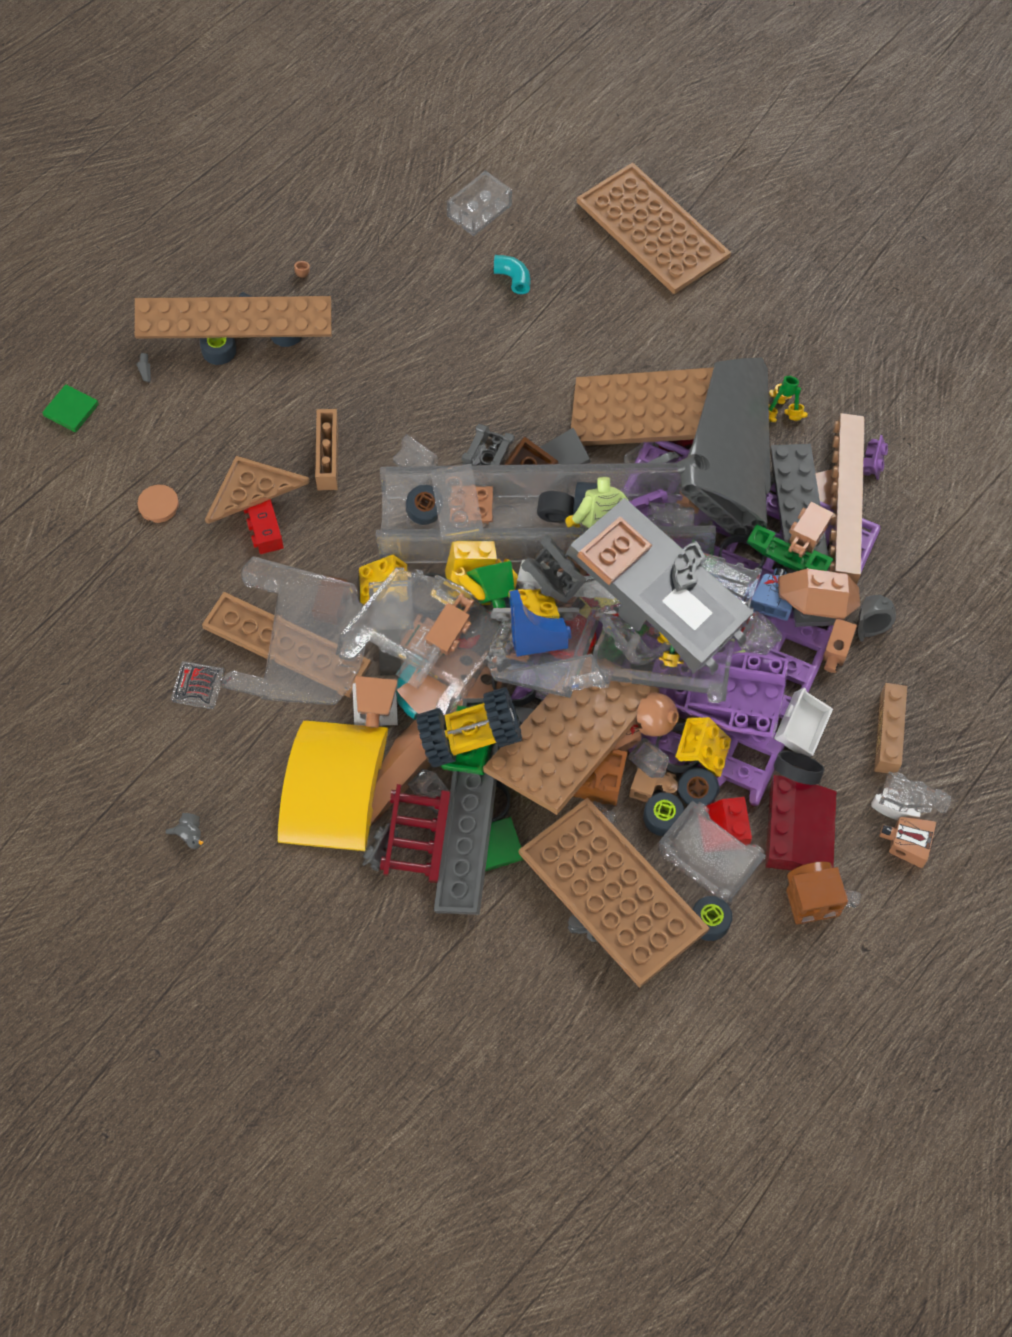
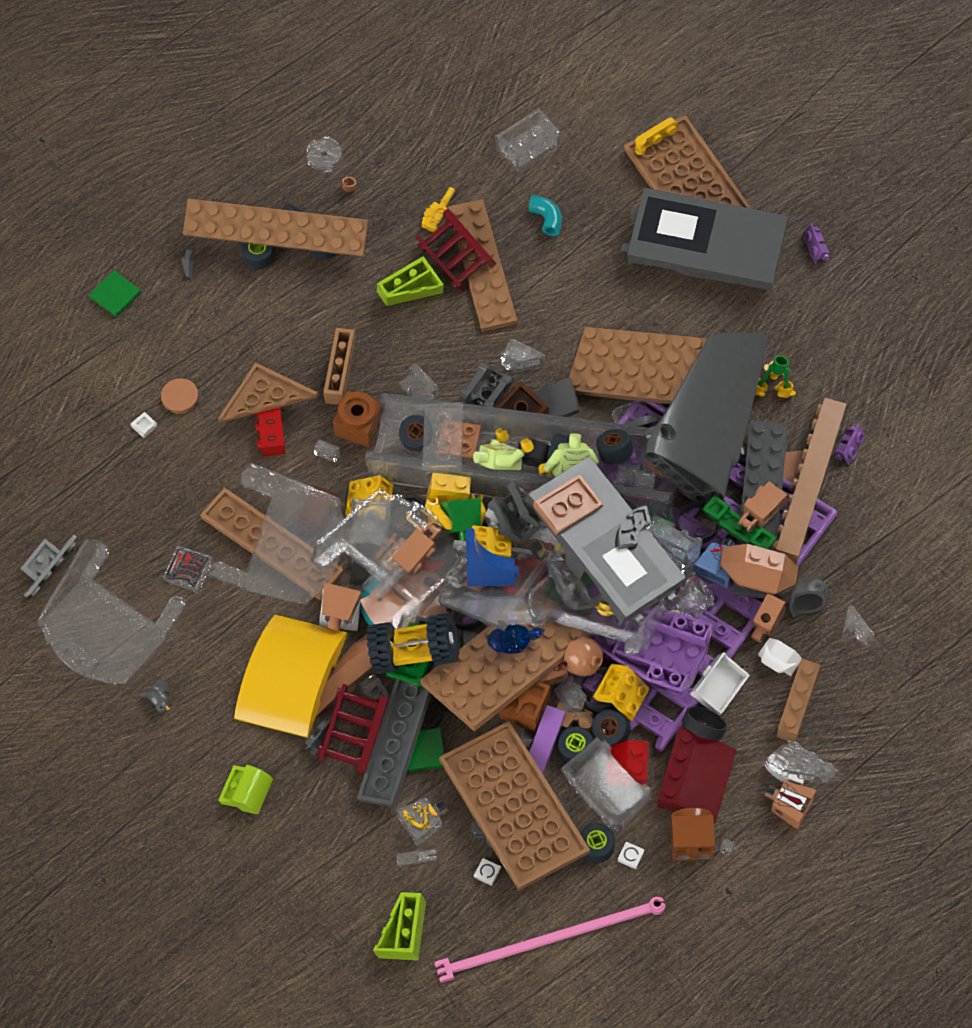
camera: 15 degrees right, 0 degrees up
none -> light grey bracket [20,535,76,598]
none -> clear windscreen [37,538,188,684]
none -> white tile [131,412,158,438]
none -> lime brick [218,765,273,814]
none -> clear plate [306,137,342,172]
none -> clear piece [314,439,341,462]
none -> dark orange piece [333,391,384,448]
none -> lime wedge [373,892,426,960]
none -> lime wedge [377,256,444,306]
none -> clear torso [396,798,448,847]
none -> clear axle [396,848,437,866]
none -> dark red fence [415,208,497,293]
none -> yellow piece [422,187,455,232]
none -> bright pink hinge [434,897,665,983]
none -> medium nougat plate [448,199,517,332]
none -> yellowish green torso [473,428,534,470]
none -> white tile [474,858,501,886]
none -> clear blue hair [487,624,545,654]
none -> clear slope [501,339,545,372]
none -> medium lavender tile [529,705,566,775]
none -> black wheel [596,429,633,465]
none -> white tile [618,842,645,869]
none -> dark grey piece [620,188,788,291]
none -> yellow plate [635,117,678,155]
none -> white slope [758,638,802,676]
none -> medium lavender hinge [802,223,830,264]
none -> clear slope [842,604,875,646]

